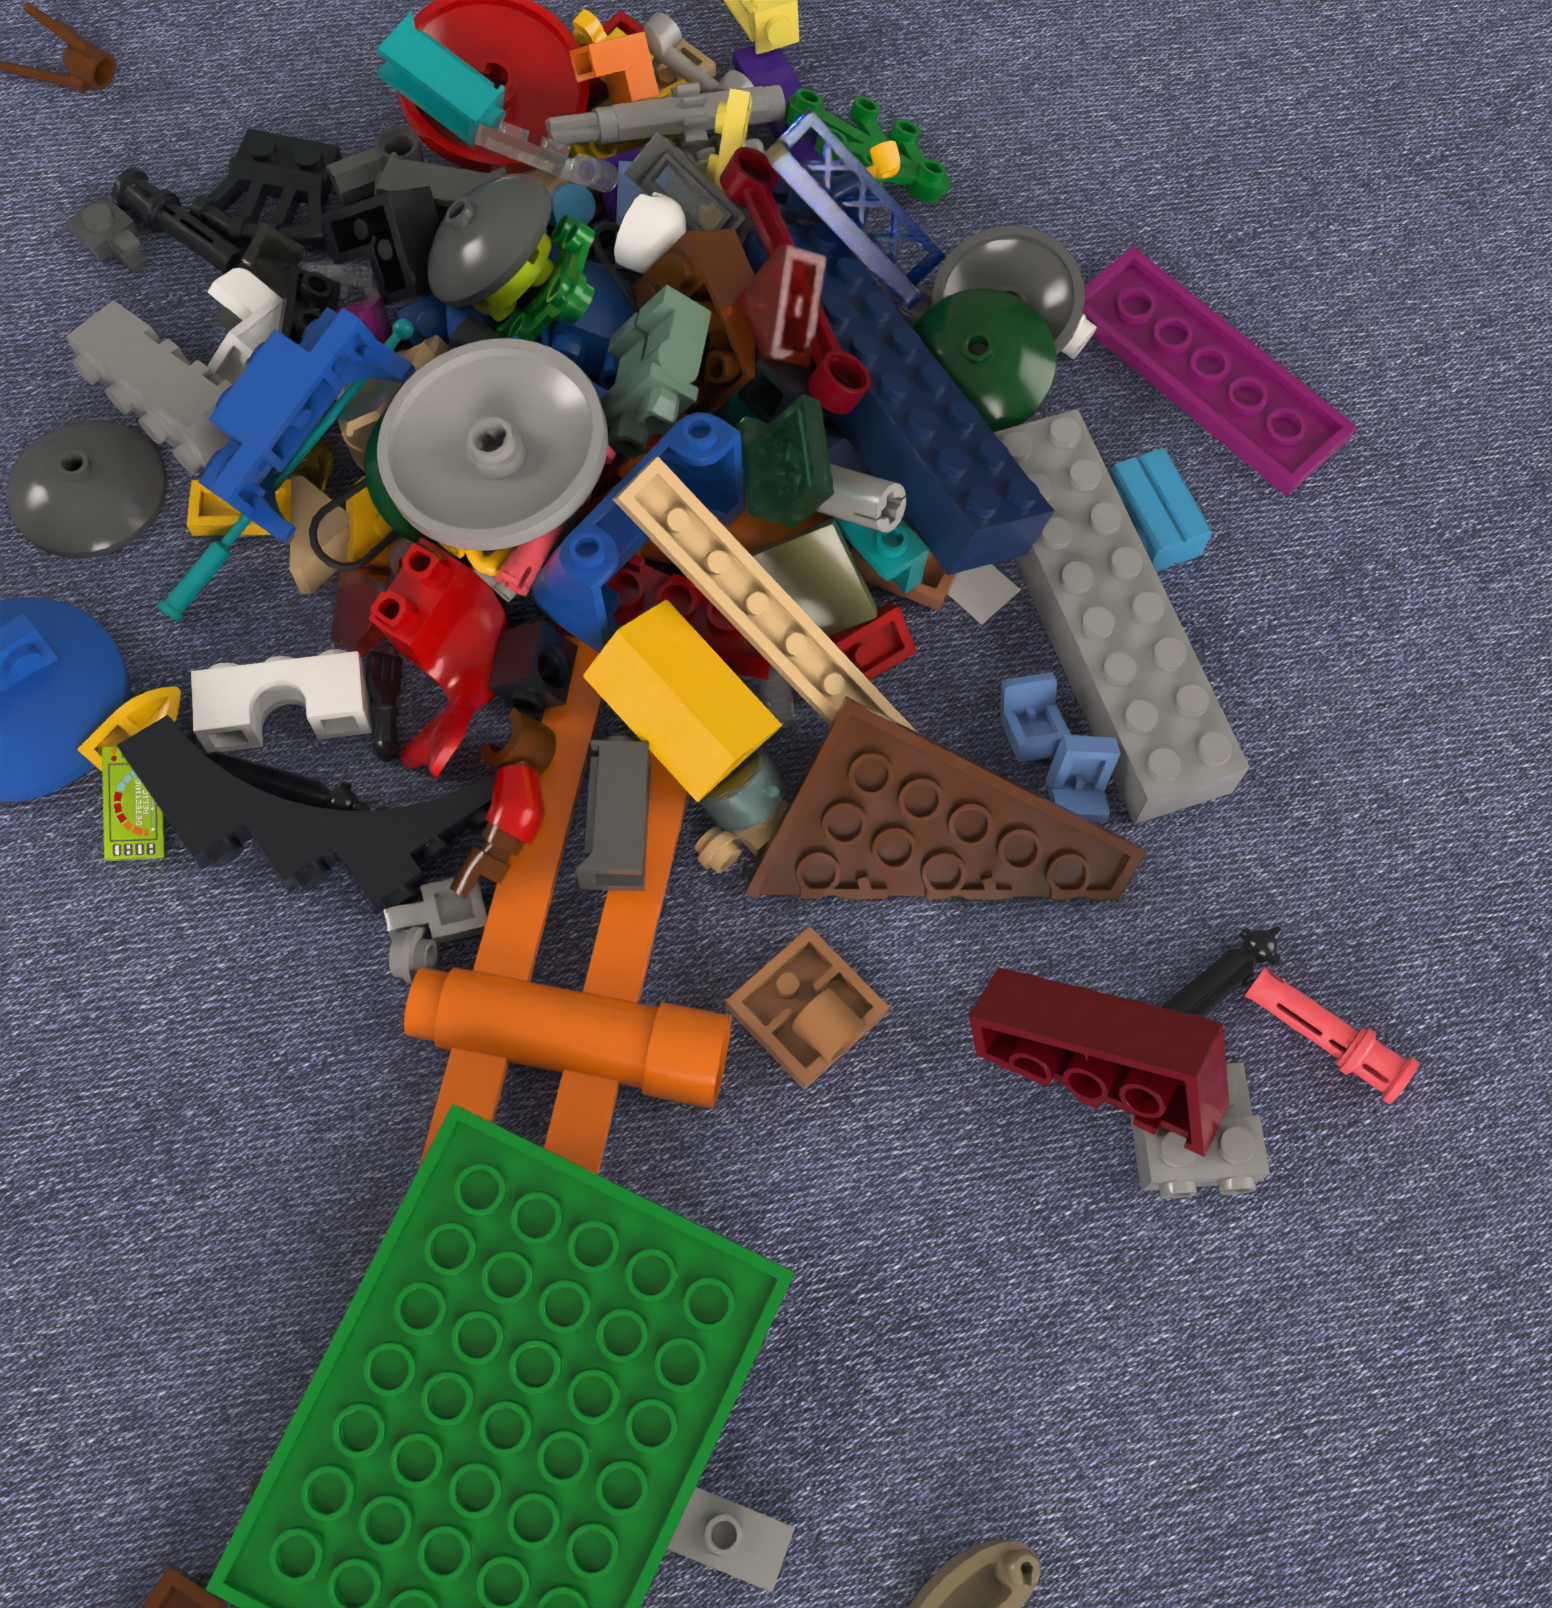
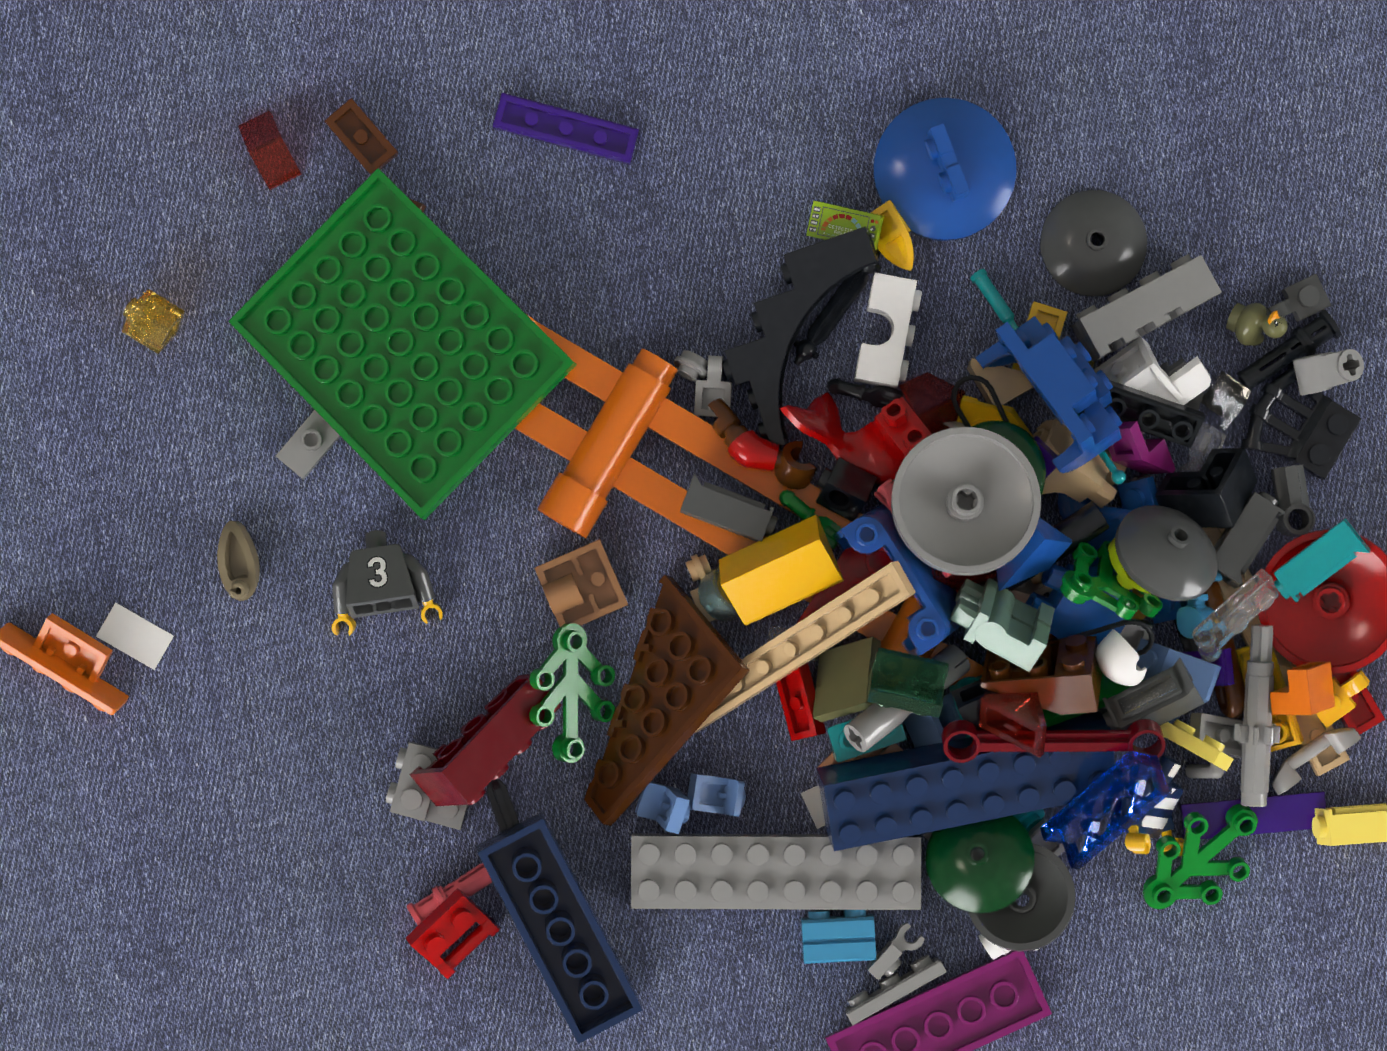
camera: 115 degrees right, 20 degrees up
none -> dark grey torso [332,530,442,636]
none -> red plate [405,888,501,979]
none -> dark blue brick [477,812,643,1044]
none -> dark purple tile [493,93,639,165]
none -> green plant [529,623,615,763]
none -> green piece [779,490,842,549]
none -> light grey tile [845,955,947,1026]
none -> light grey plate [866,922,925,980]
none -> olive animal [1226,302,1288,346]
none -> light grey piece [1292,349,1364,395]

